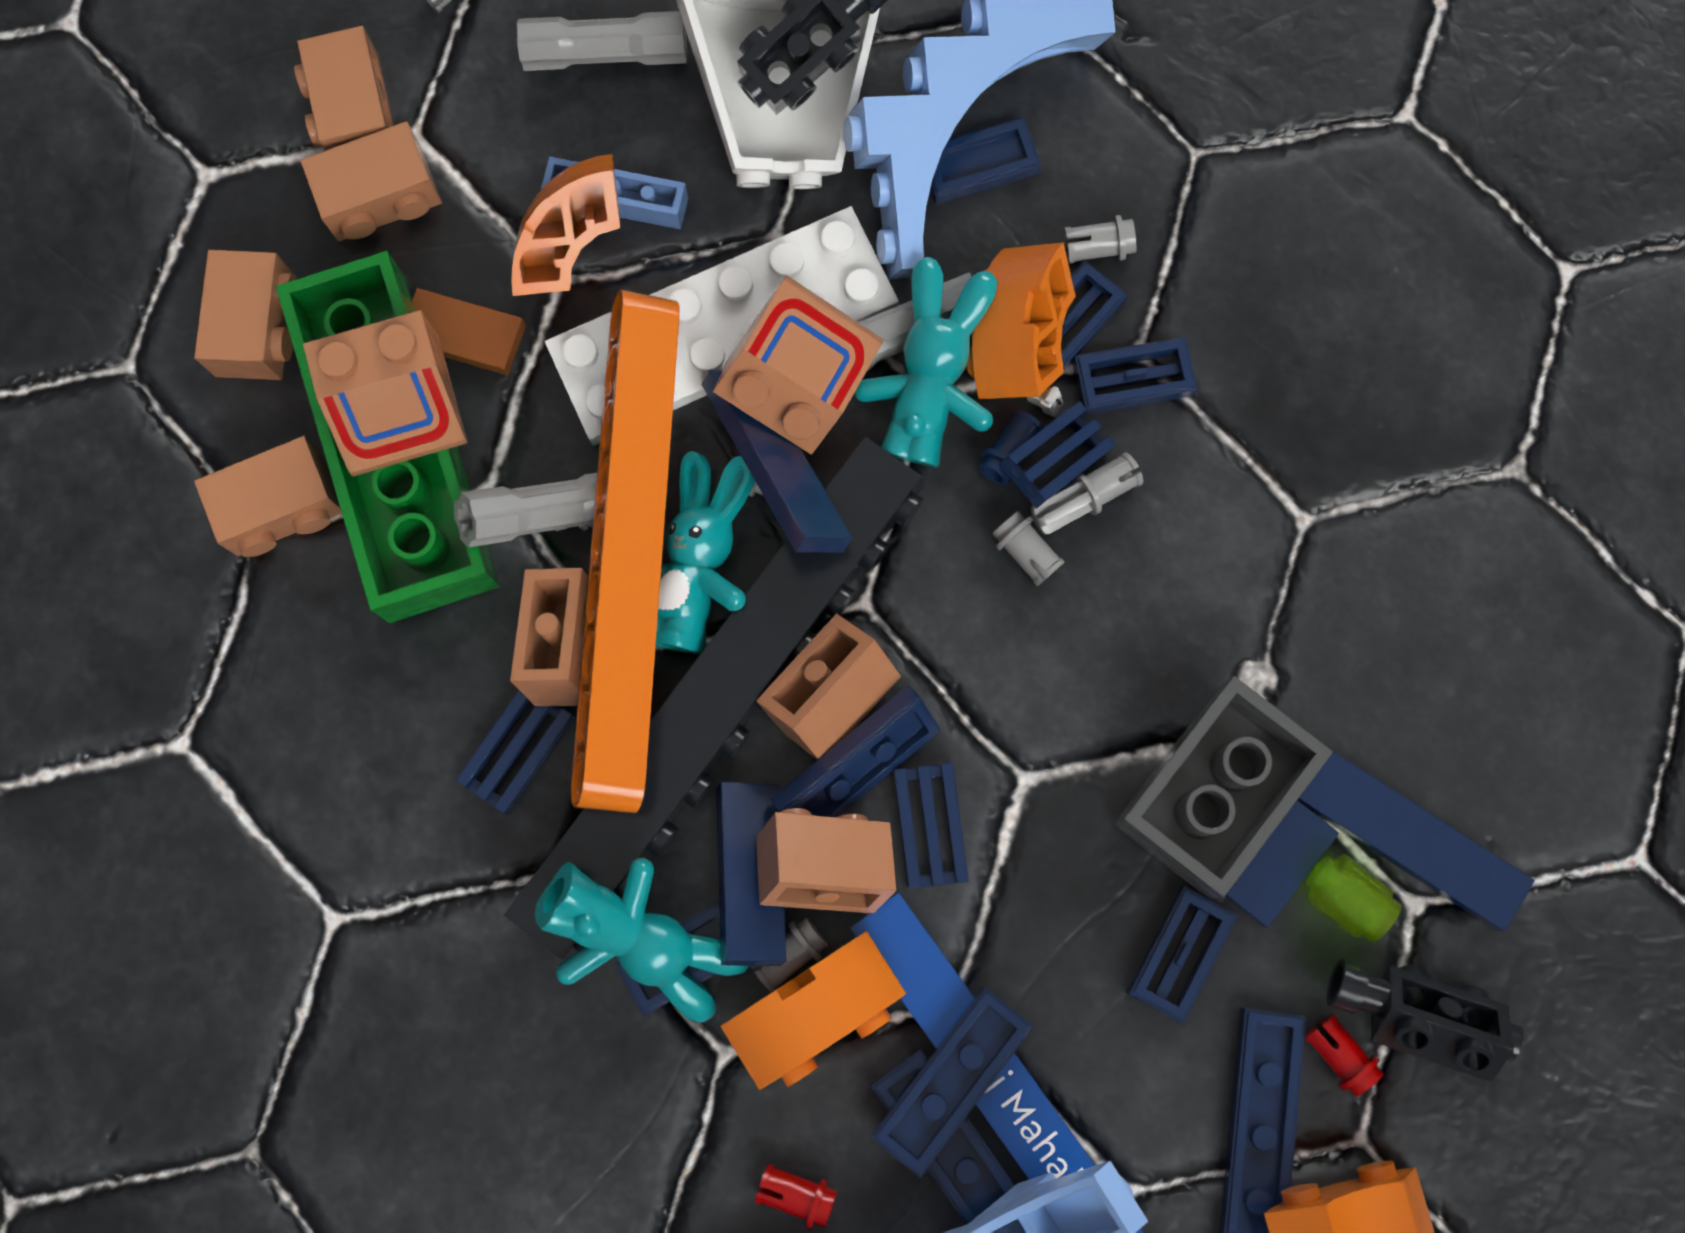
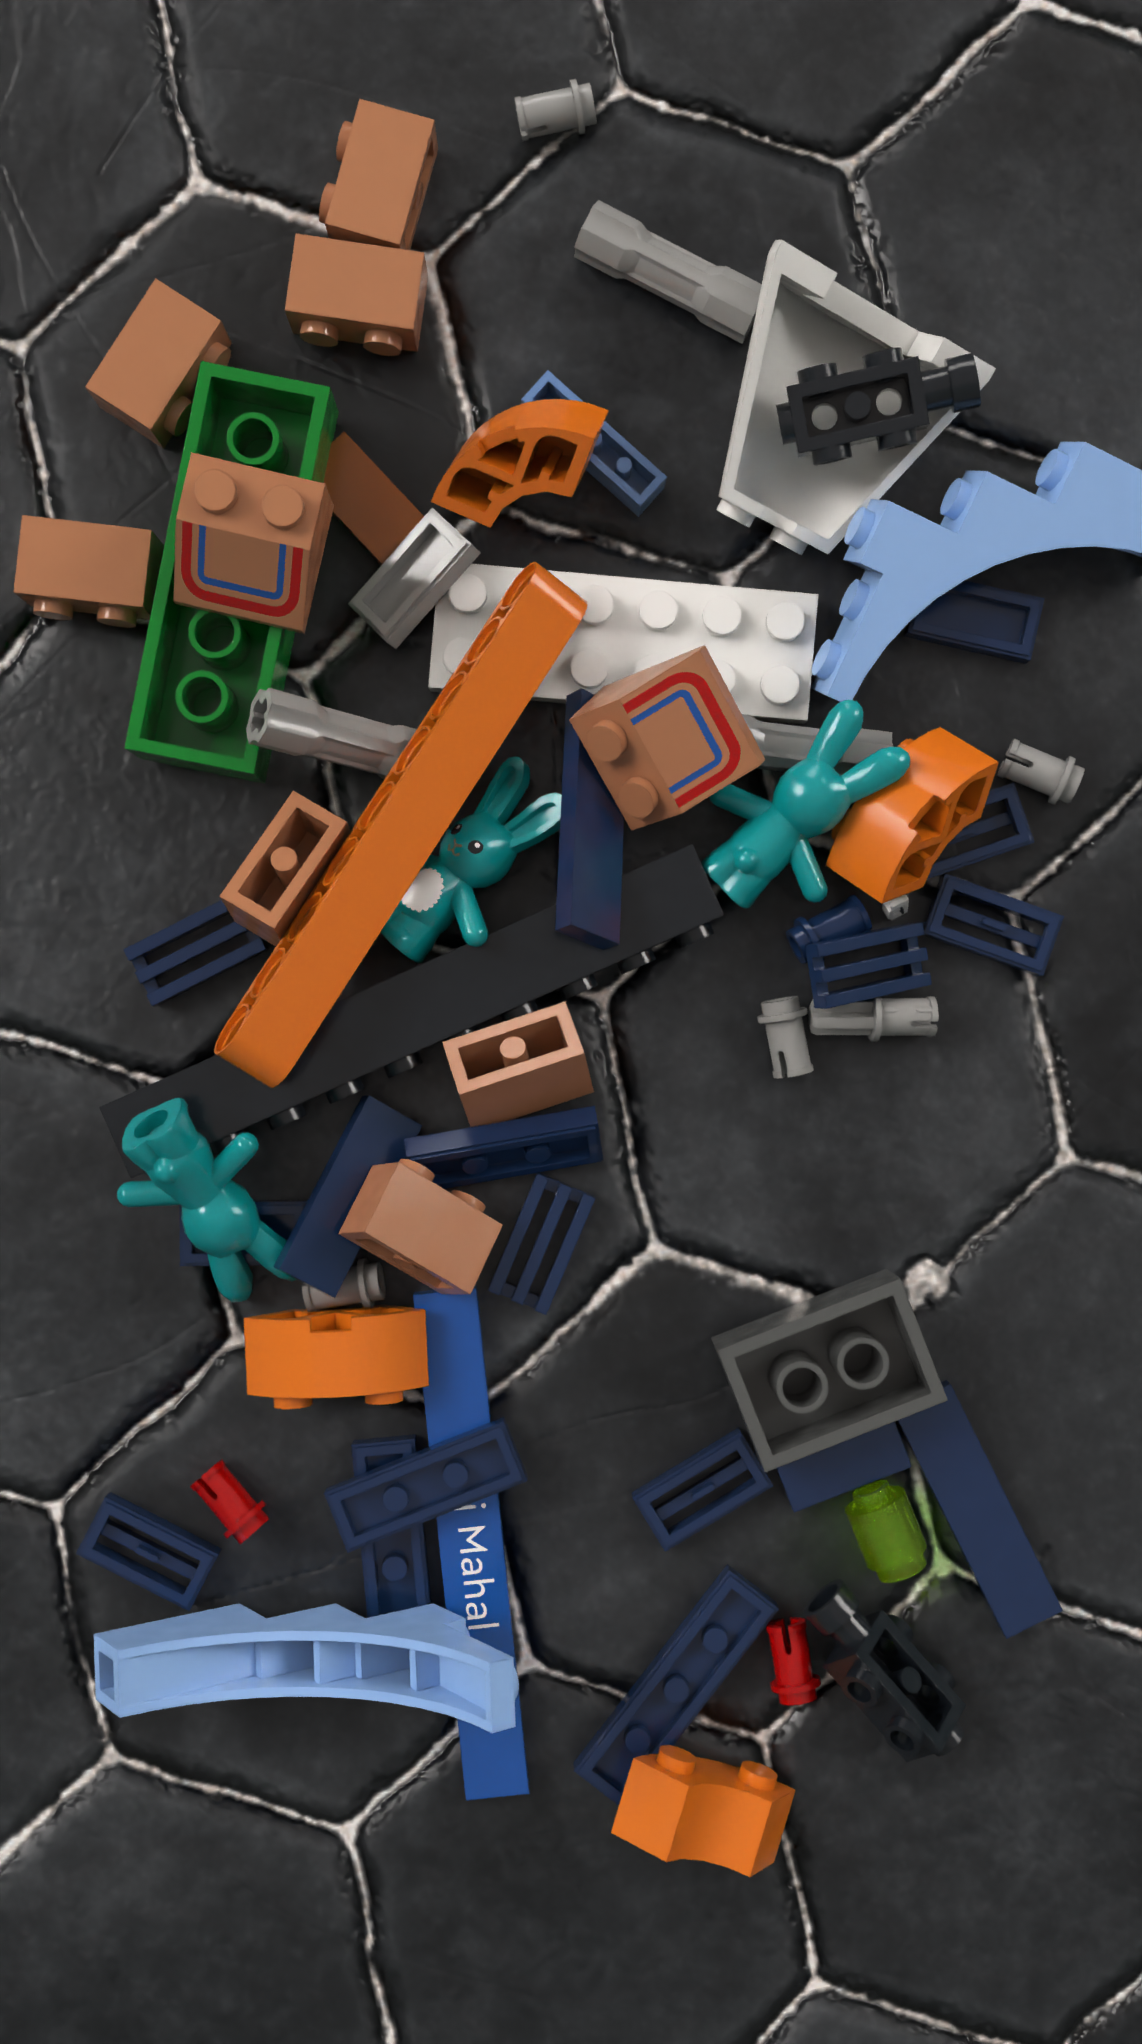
camera: 30 degrees right, 10 degrees up
none -> light grey tile [348,507,481,649]

